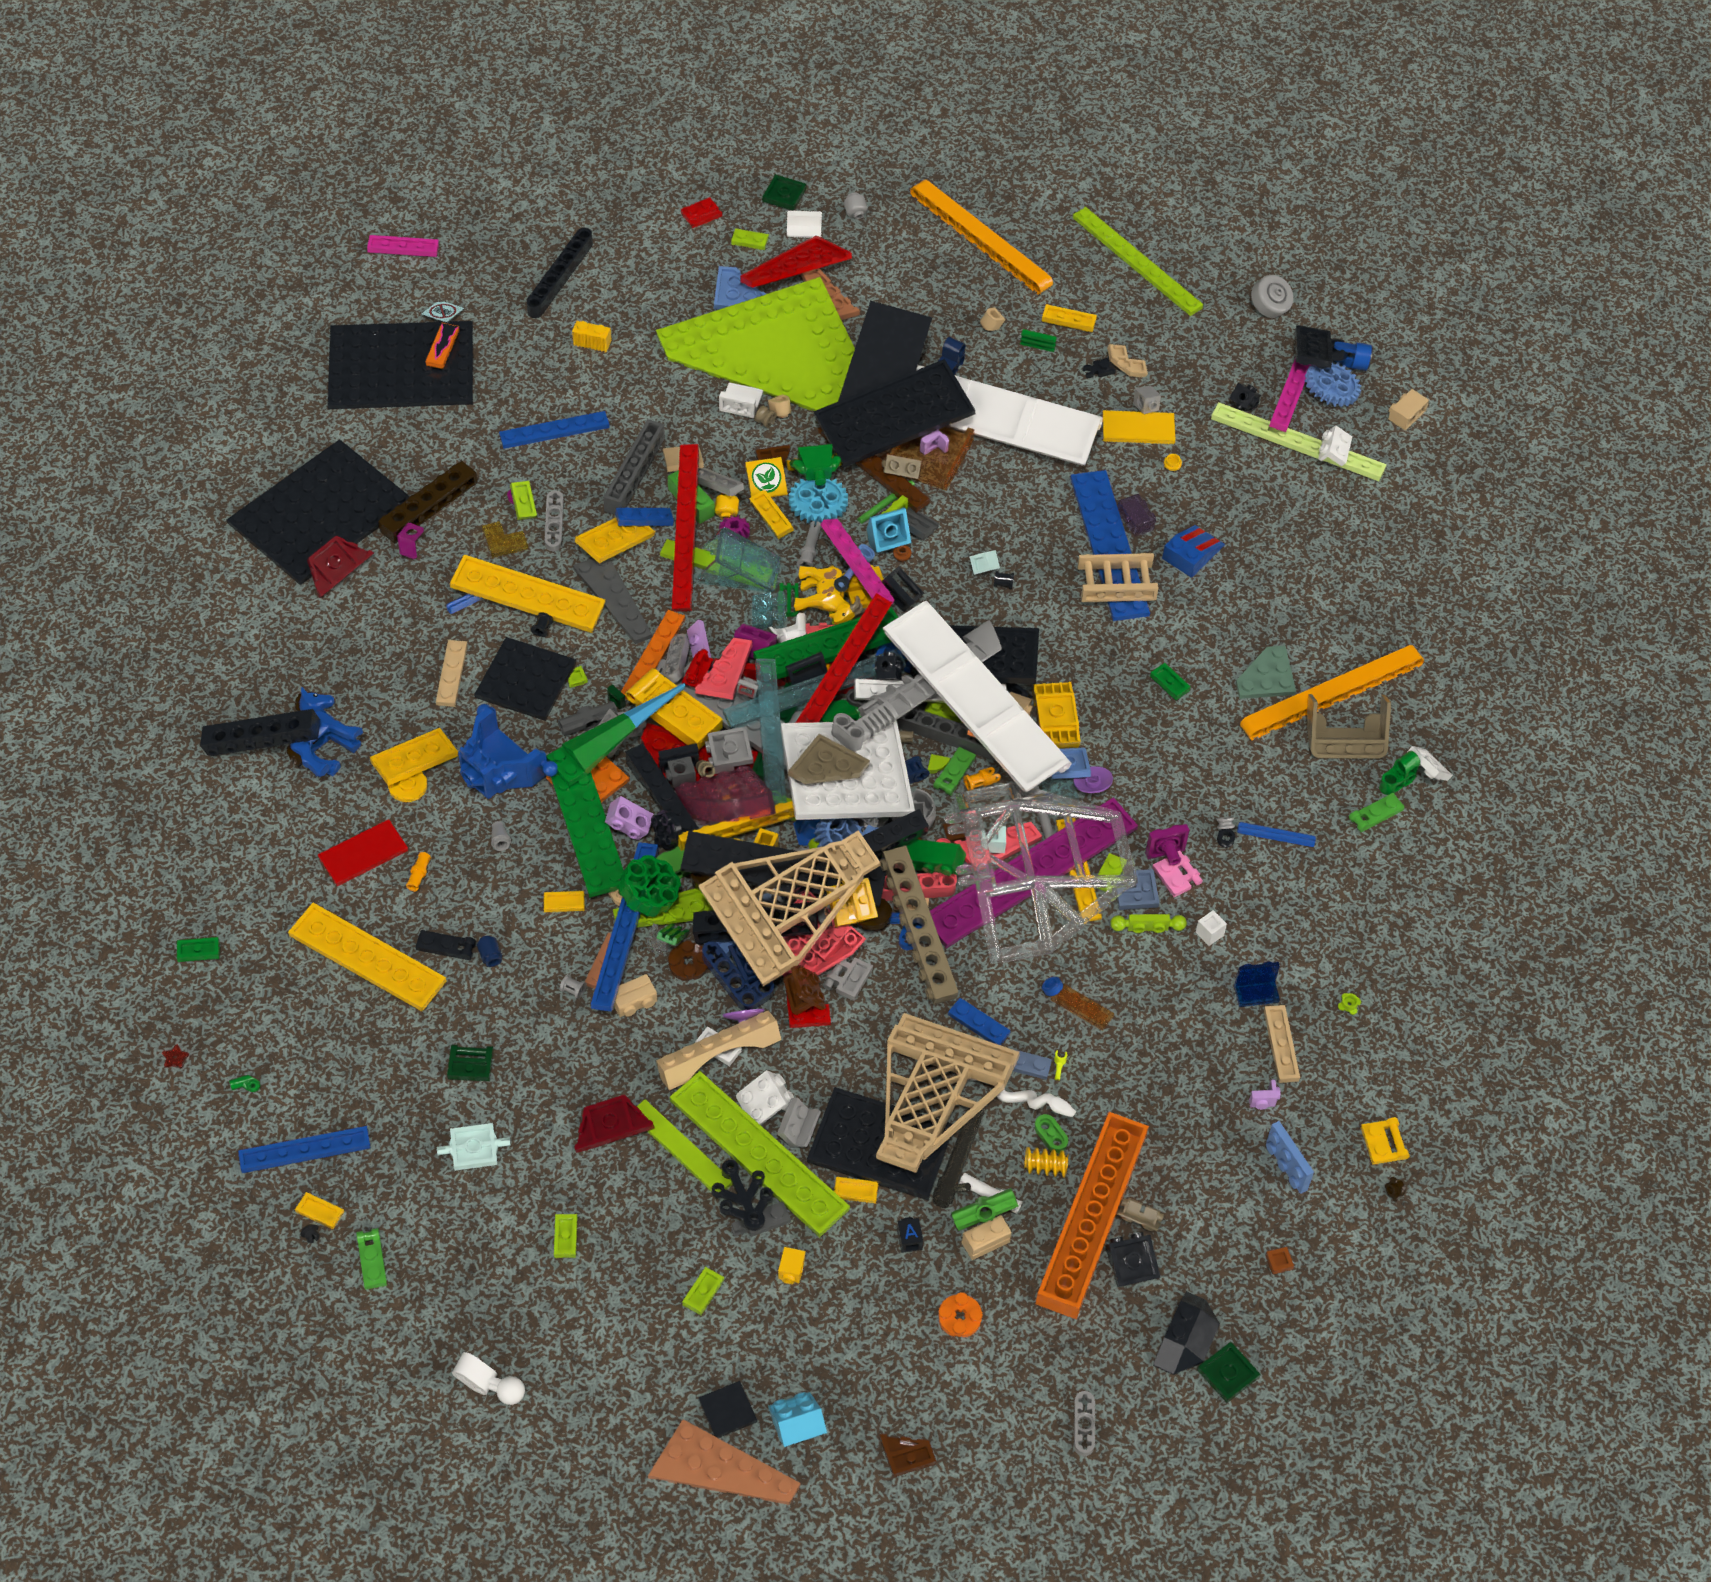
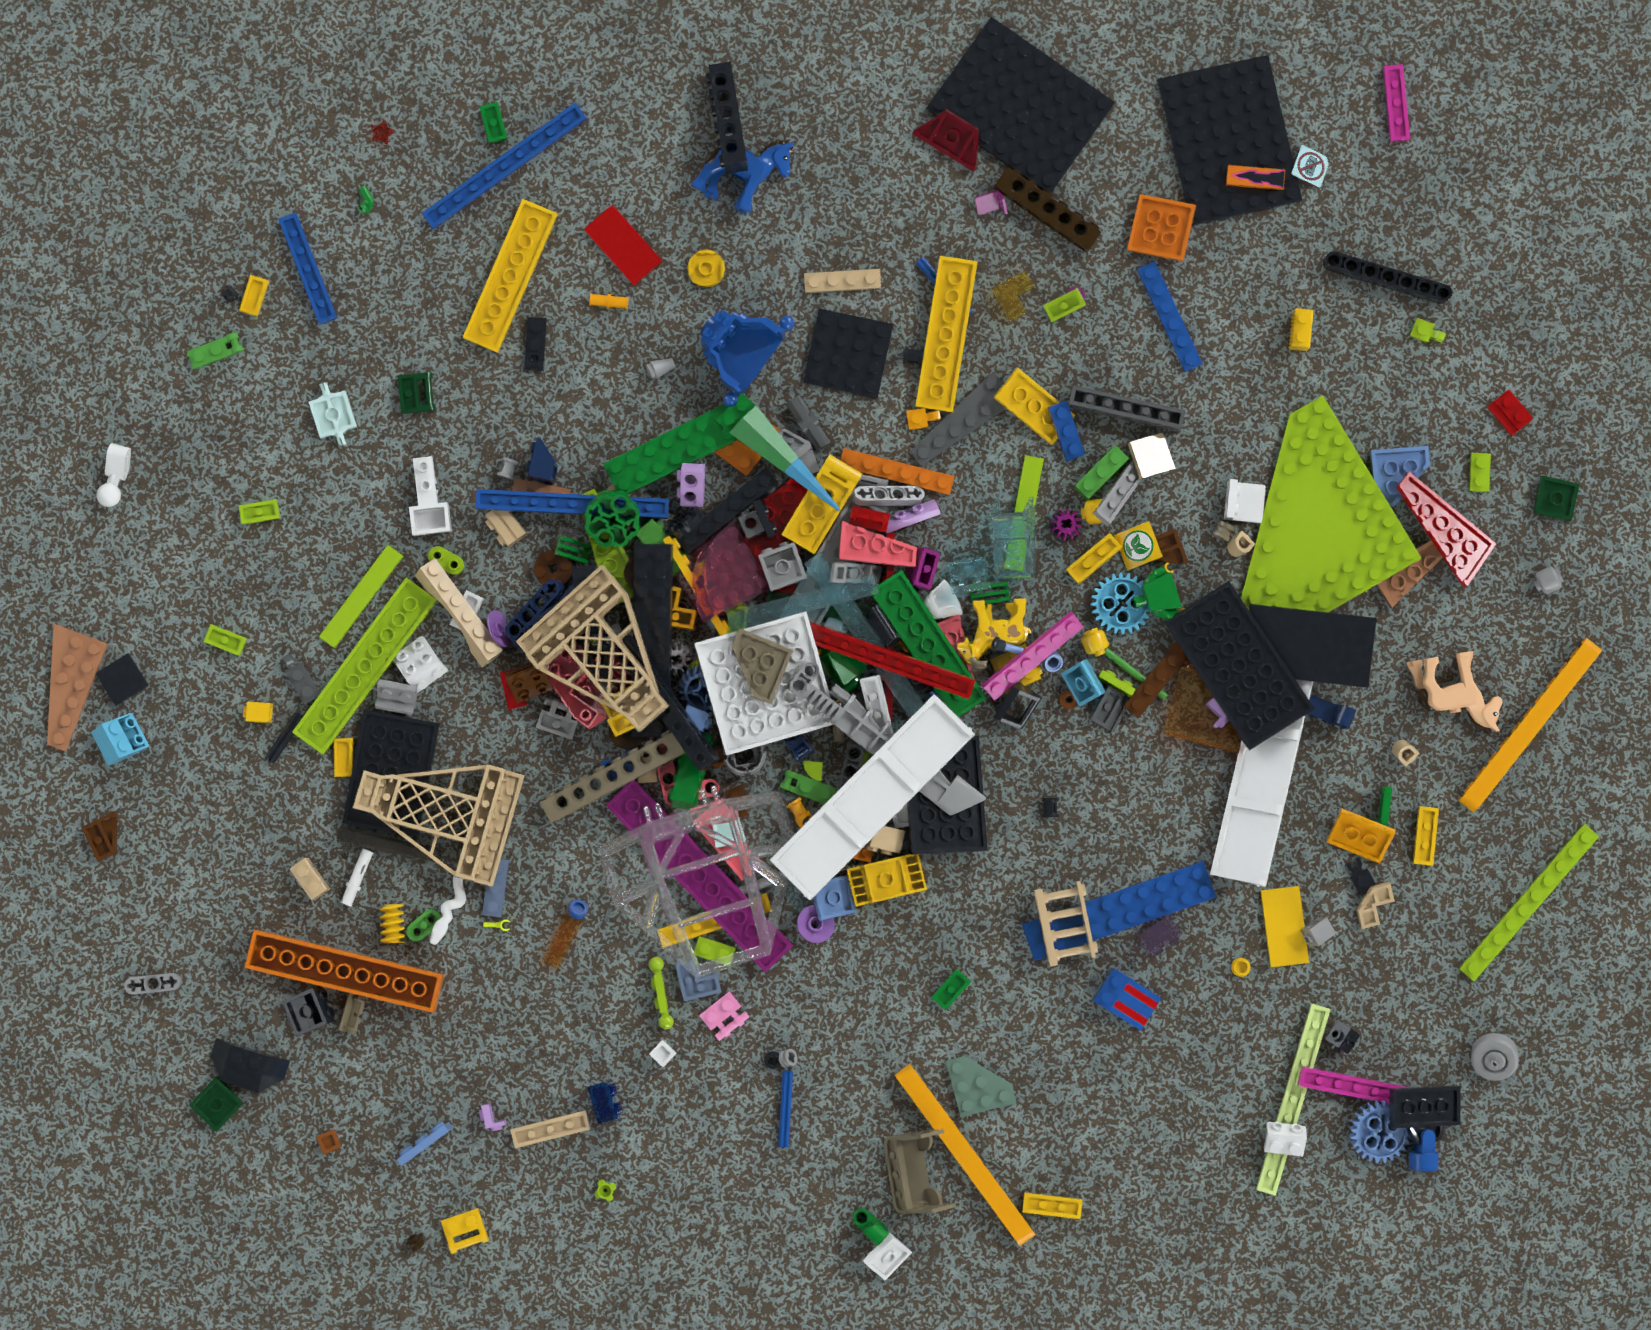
camera: 85 degrees right, 30 degrees up
yellow tile [370,728,458,786] -> none
dark blue brick [477,936,502,967] -> none
yellow tile [544,891,585,912] -> none
light grey beam [545,490,564,551] -> none
lime tile [568,666,588,688] -> none
dark red wing [574,1094,655,1153] -> none
dark green tile [607,684,626,710] -> none
red plate [672,444,699,612] -> none
dark tan pin [696,760,715,777] -> none
black plant [711,1160,773,1231] -> none
white panel [787,211,822,238] -> none
light grey pin [796,521,821,568] -> none
black brick [874,652,904,681] -> none
dark tan hinge [882,454,921,479] -> none
black brick [897,1217,924,1253] -> none
orange plate [938,1292,983,1337] -> none
blue plate [948,998,1011,1045] -> none
bright green piece [951,1188,1019,1230] -> none
light aqua panel [970,550,1000,575] -> none
magenta plate [1145,824,1190,865] -> none
bright green plate [1349,793,1405,832] -> none
tan brick [1388,389,1429,430] -> none
none -> black axle [265,712,303,764]
none -> white plate [409,456,452,536]
none -> blue plate [422,103,587,230]
none -> lime plate [428,546,465,575]
none -> dark blue slope [526,438,558,484]
none -> light orange plate [906,408,940,430]
none -> yellow plate [1022,1192,1083,1219]
none -> yellow head [1081,627,1109,657]
none -> orange plate [1127,194,1196,262]
none -> light orange tile [1326,808,1396,864]
none -> light nougat animal [1406,651,1502,733]
none -> lime plate [1410,318,1446,343]

